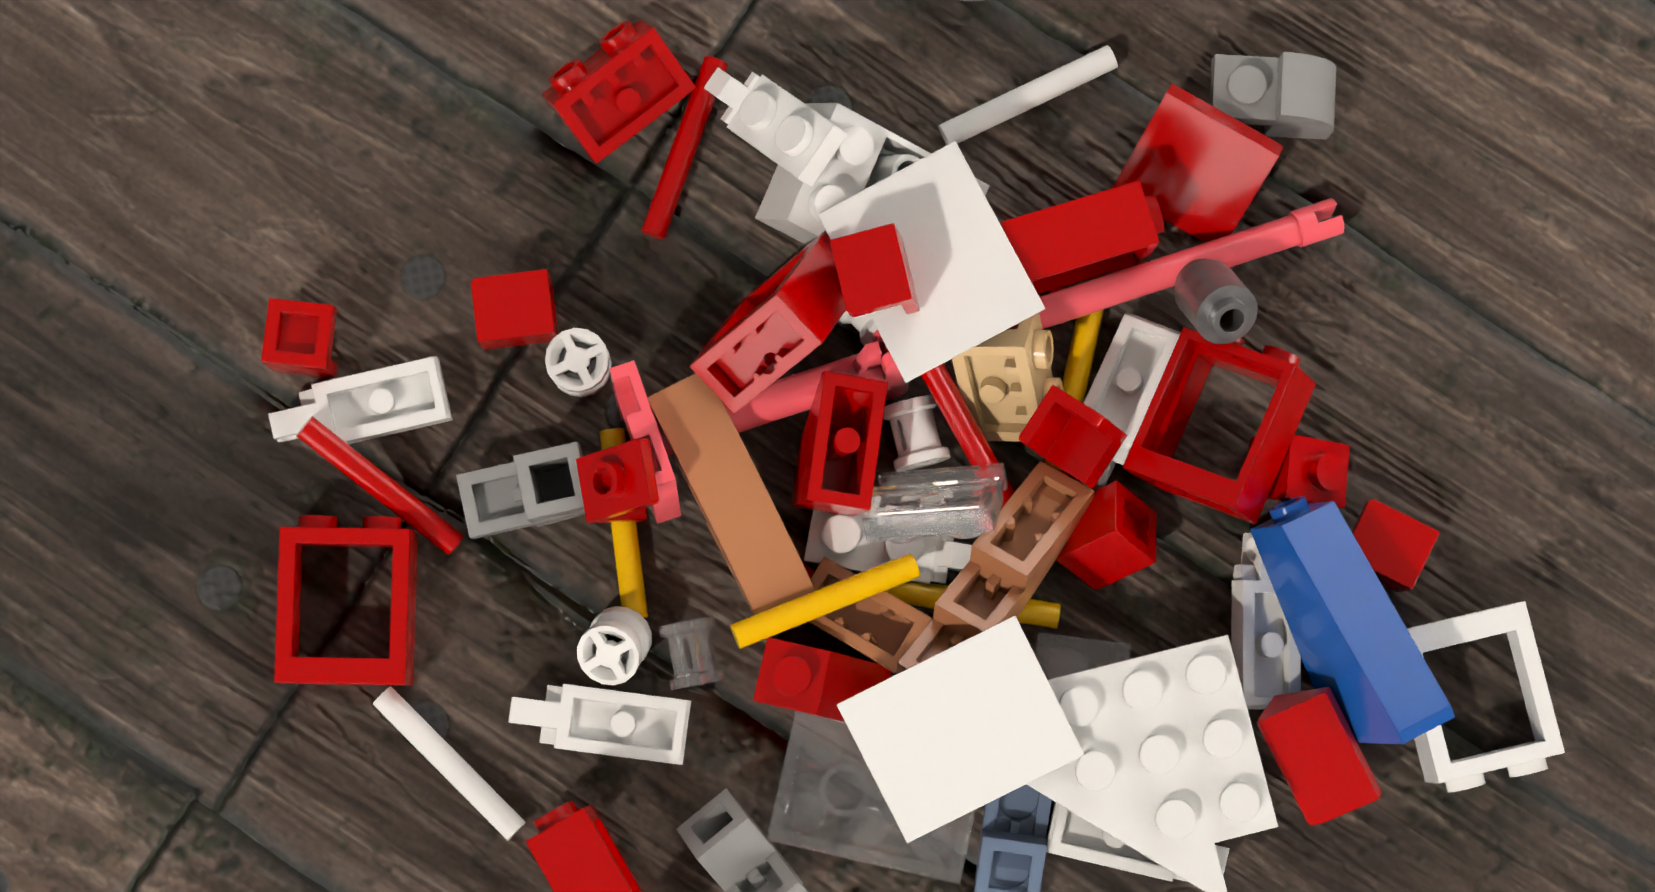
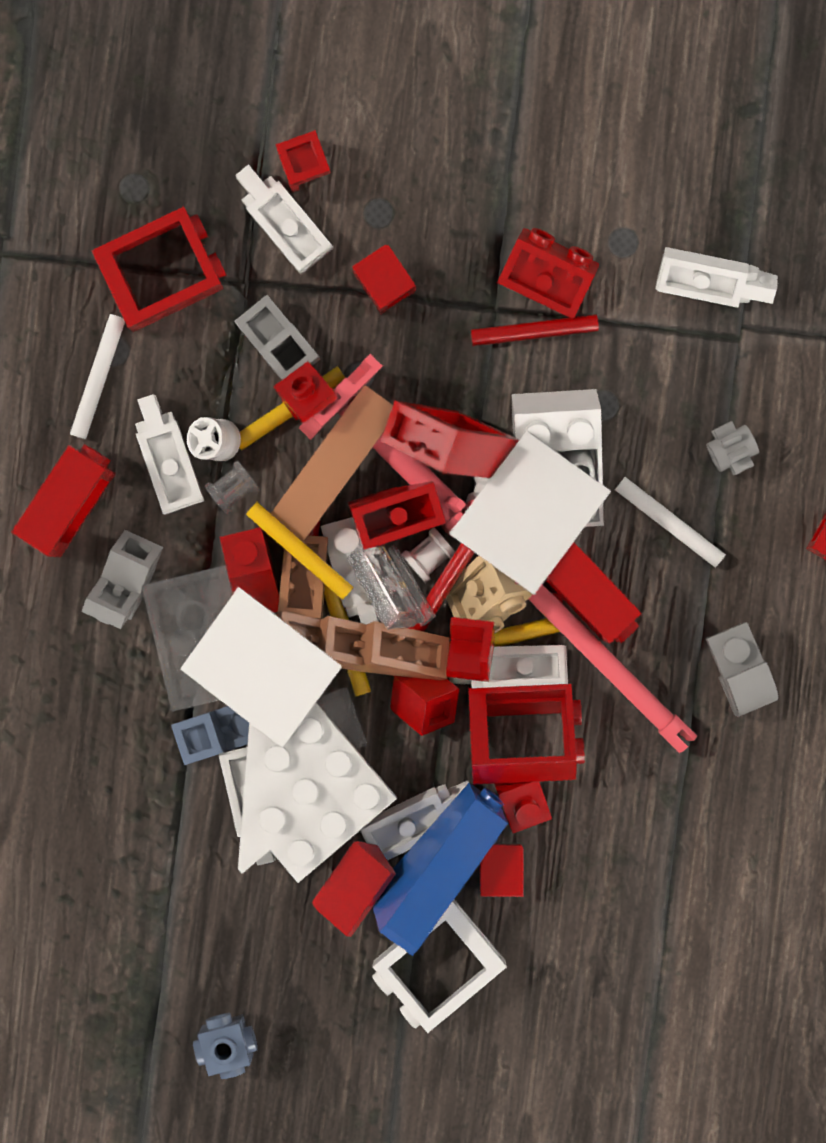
camera: 70 degrees right, 5 degrees up
red bar [296,416,464,555] -> none
white wheel [545,328,612,397] -> none
white hinge [704,67,848,188] -> none
red panel [829,223,920,317] -> none
red tile [1112,84,1284,243] -> none
flat silver brick [1175,259,1258,344] -> none

